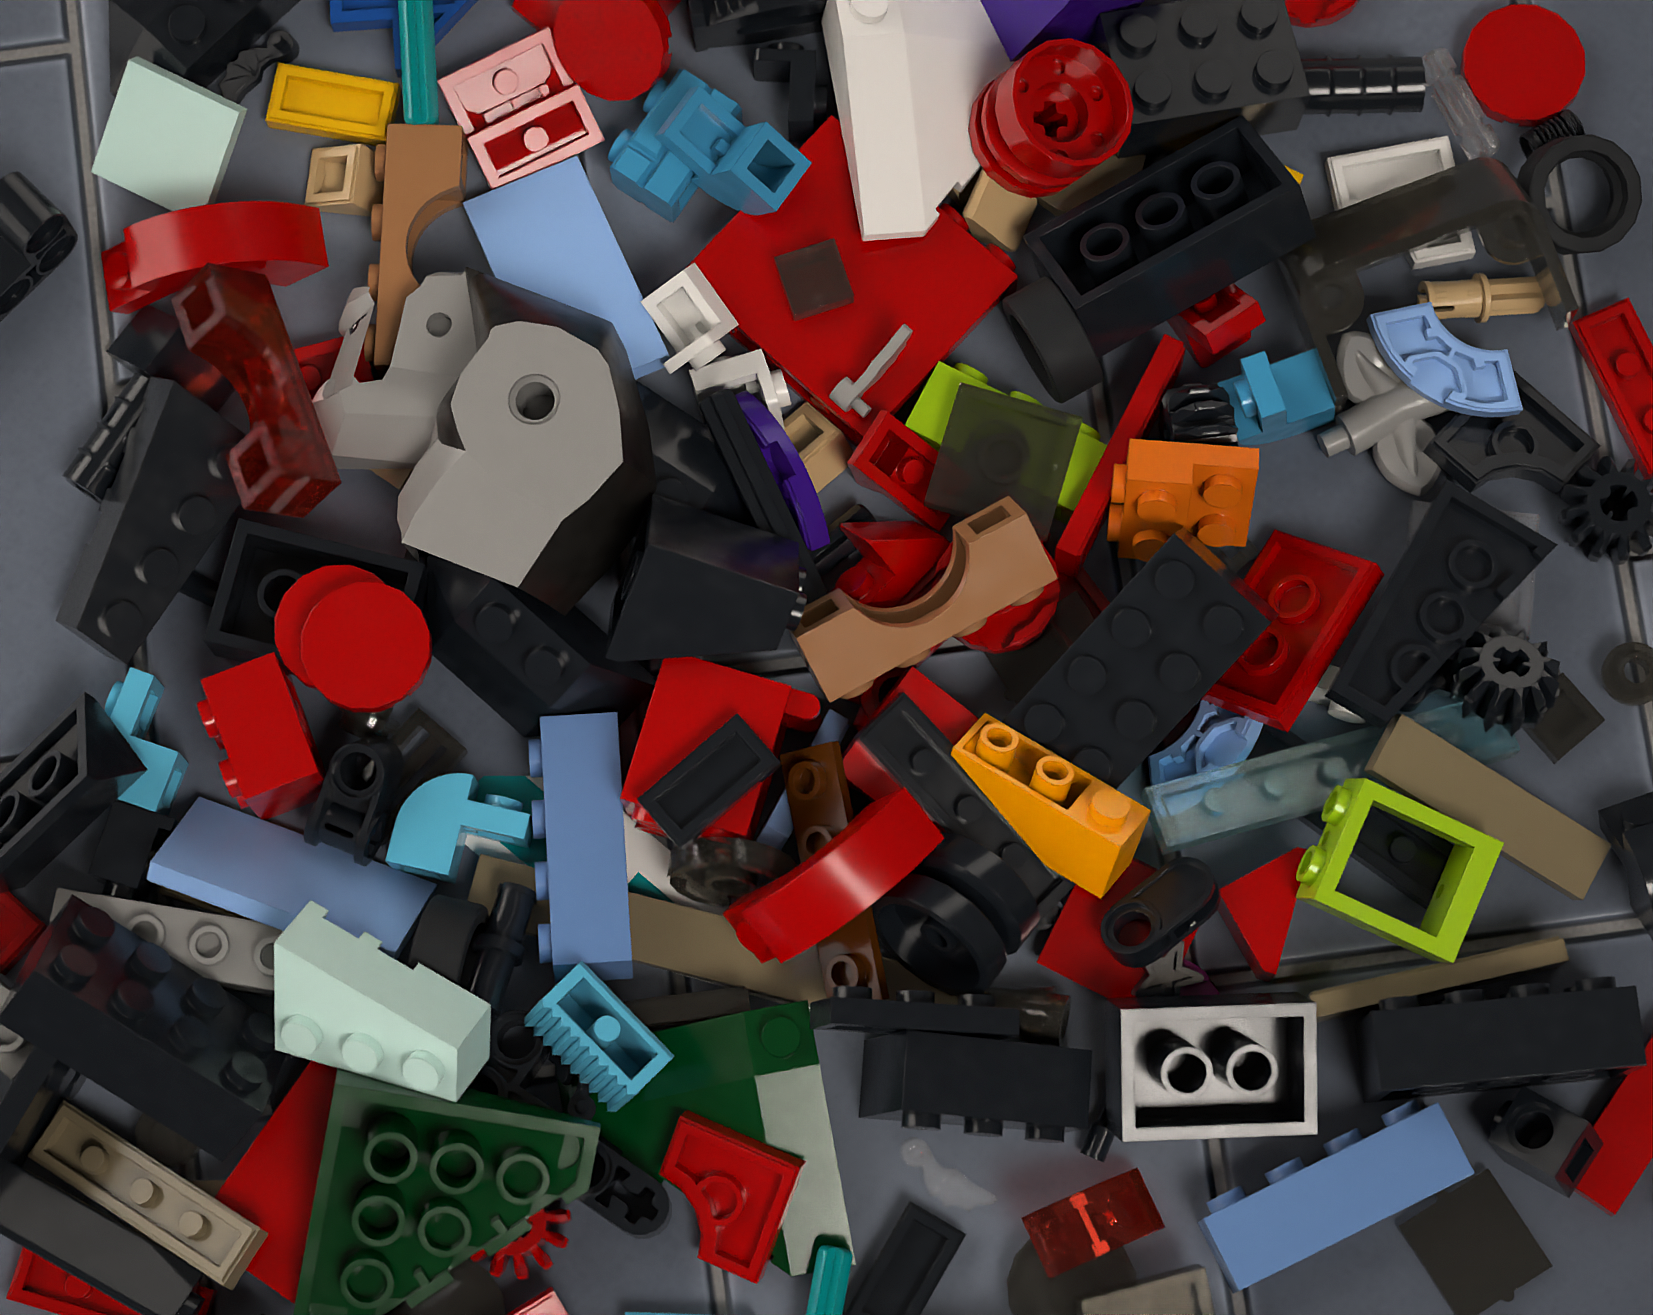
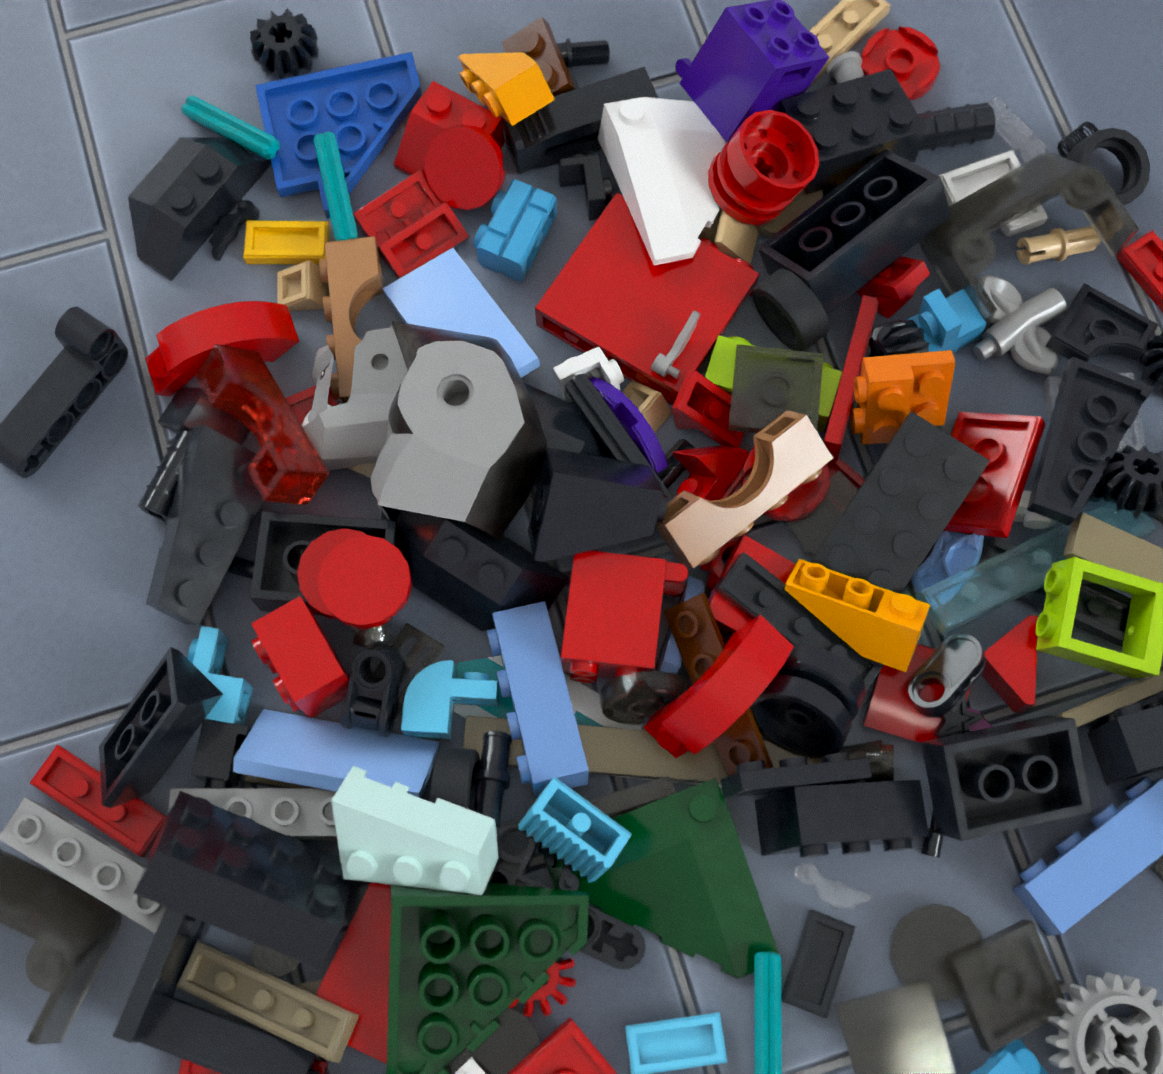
camera: 10 degrees left, 5 degrees down
light aqua tile [91,56,247,211] -> none
black tile [637,713,781,851] -> none
white bracket [640,262,739,374] -> none
dark azure brick [654,85,812,215] -> none
red tile [659,1110,806,1284] -> none
clear smoke tile [774,238,854,321] -> none
clear red slope [1021,1167,1165,1279] -> none
light blue tile [1366,302,1523,417] -> none
red tile [1460,4,1585,127] -> none

